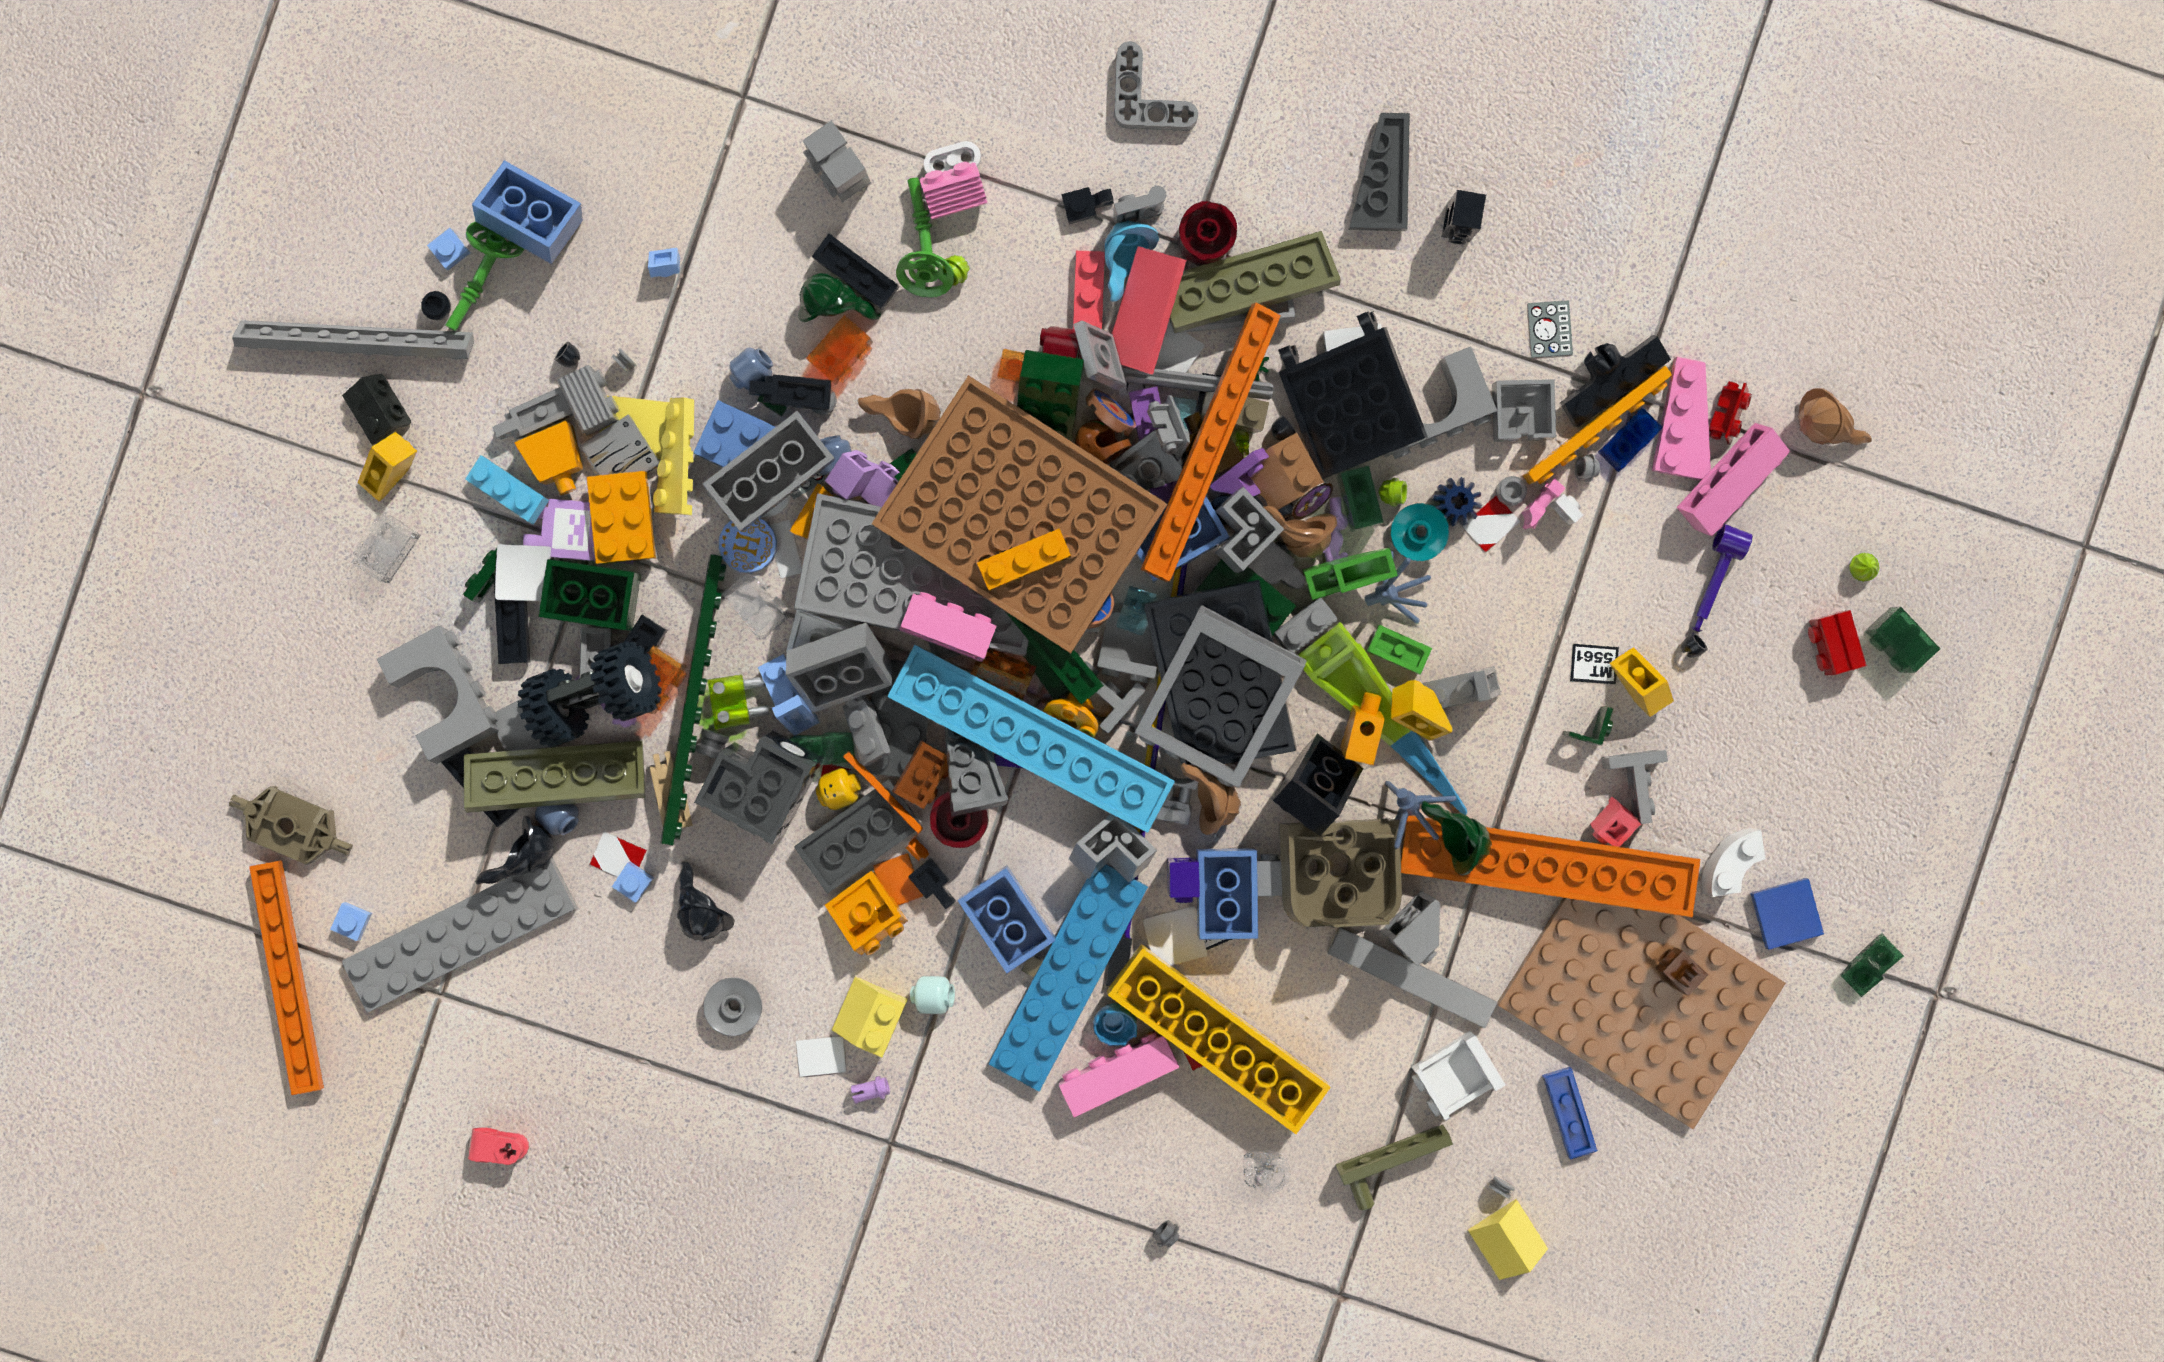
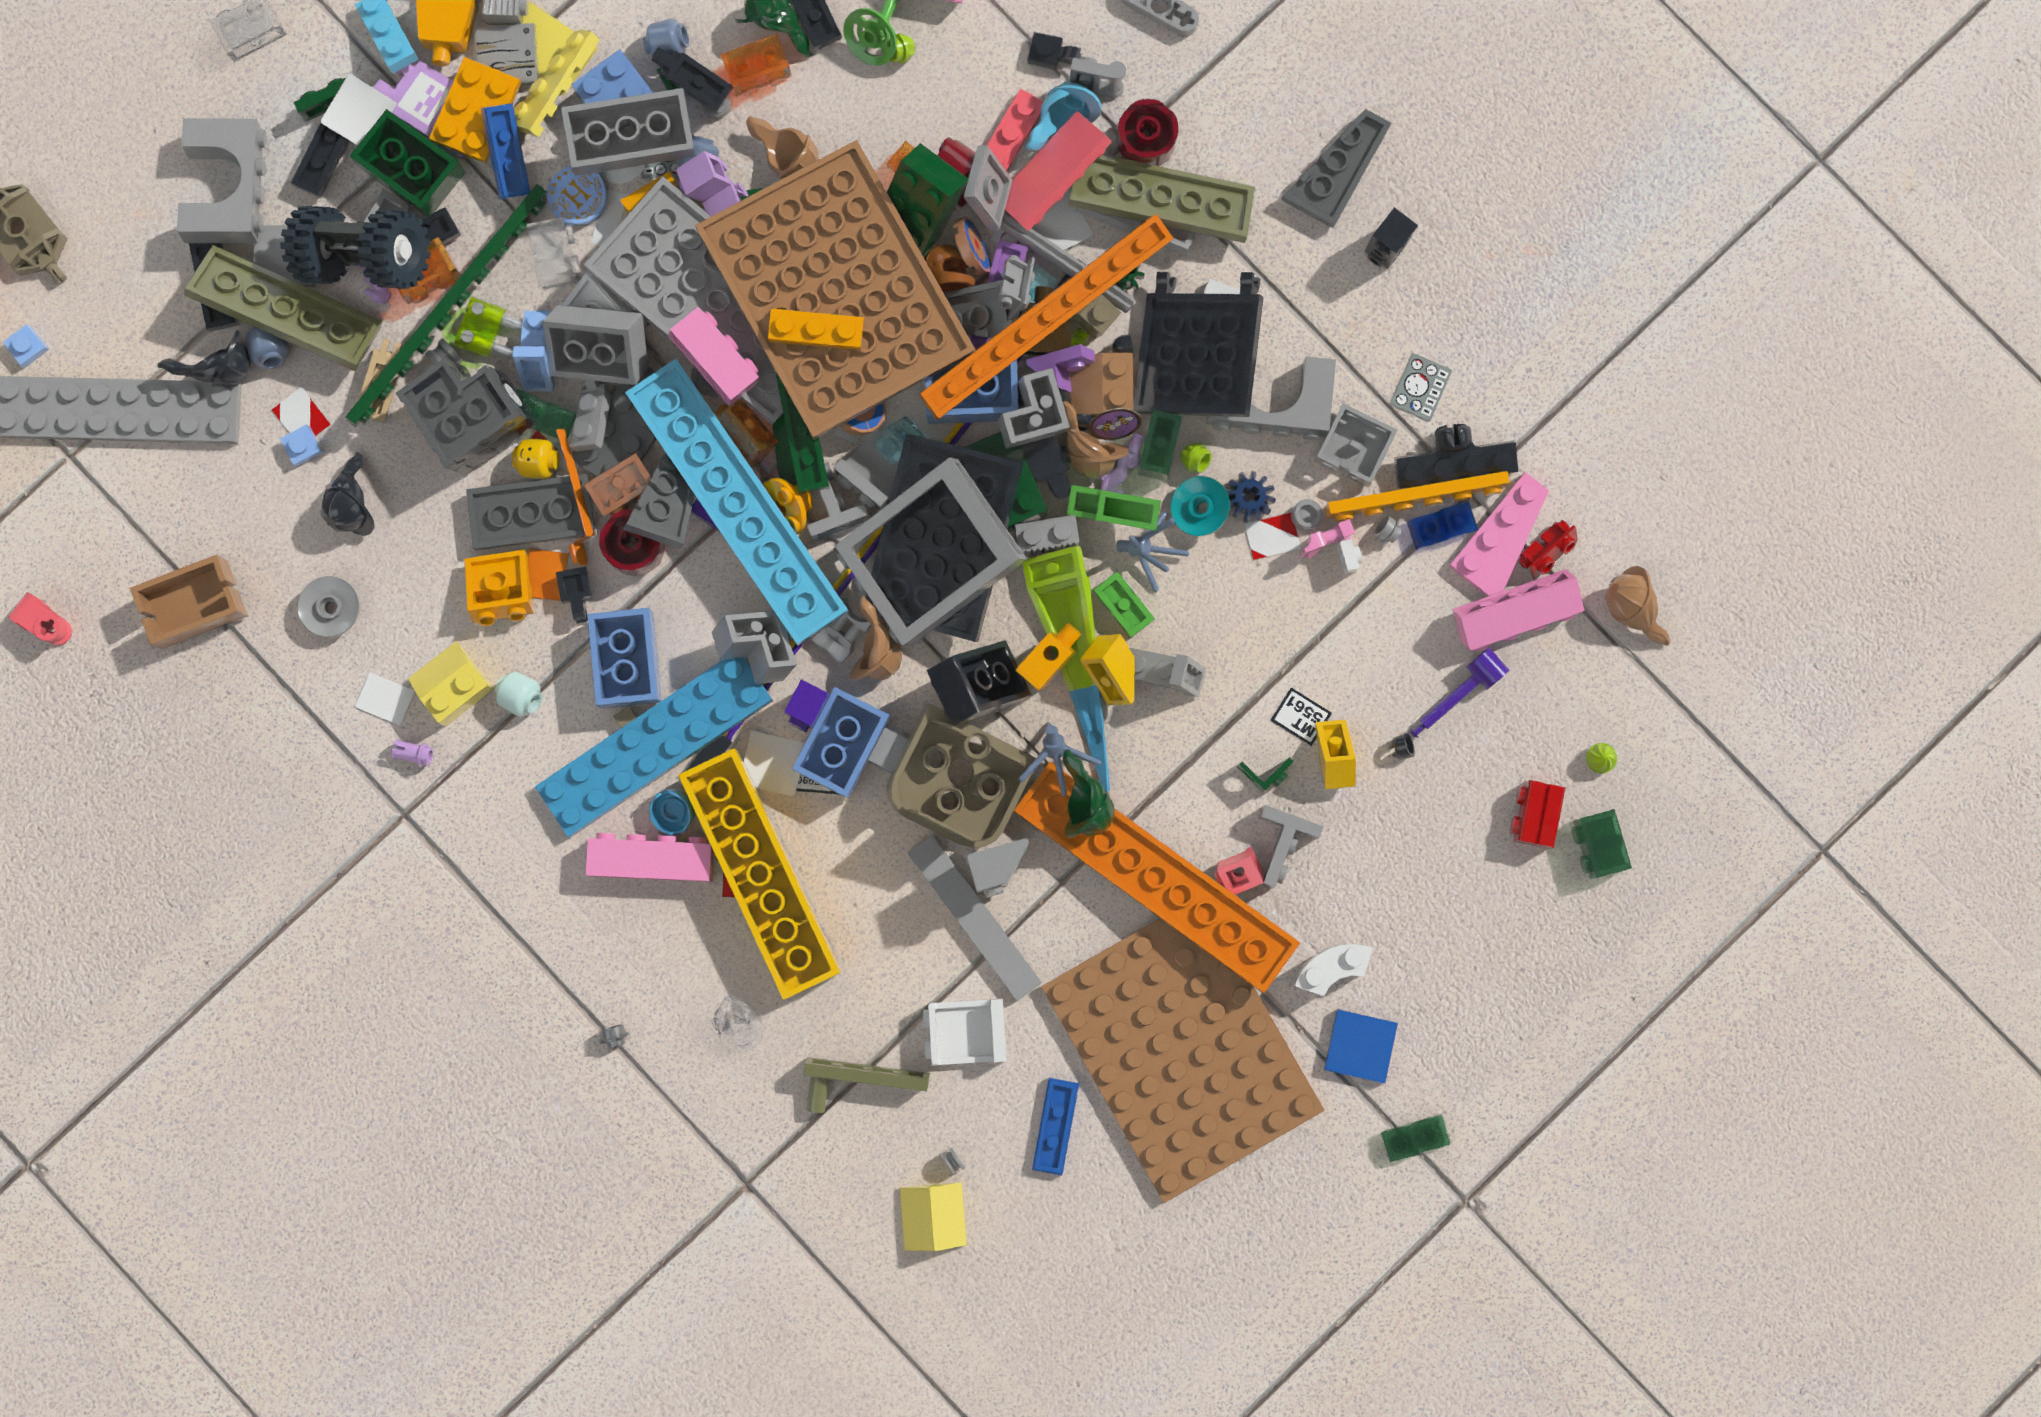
camera: 30 degrees right, 5 degrees down
reddish brown brick [1655,947,1708,996] -> none
none -> medium nougat piece [130,554,248,649]
none -> blue tile [481,103,530,200]

